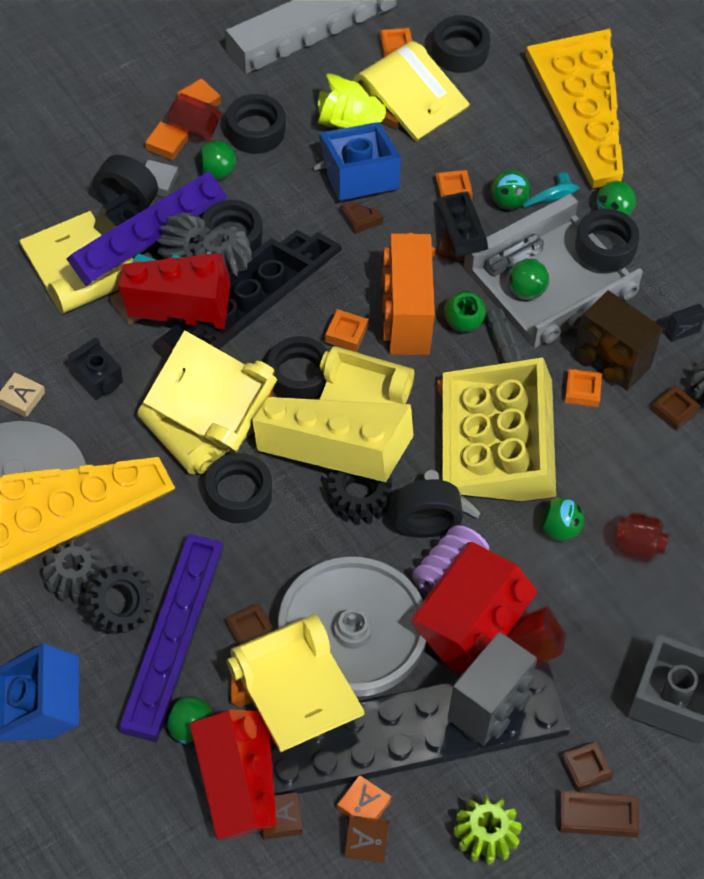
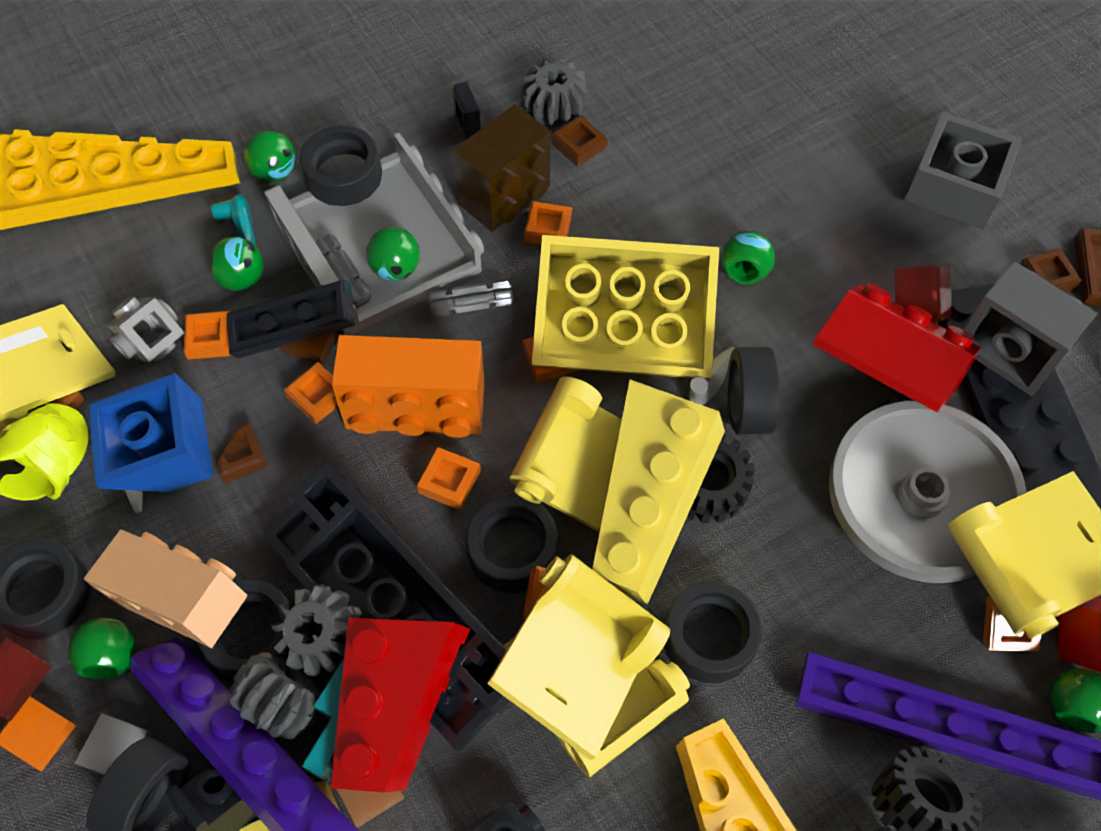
camera: 85 degrees left, 5 degrees up
reddish brown tile [226,603,275,646] -> none
lavender piece [413,525,489,597] -> none
green piece [444,290,486,333] -> none
clear red head [614,512,669,563] -> none
none -> light nougat brick [83,529,248,648]
none -> light grey brick [106,296,185,362]

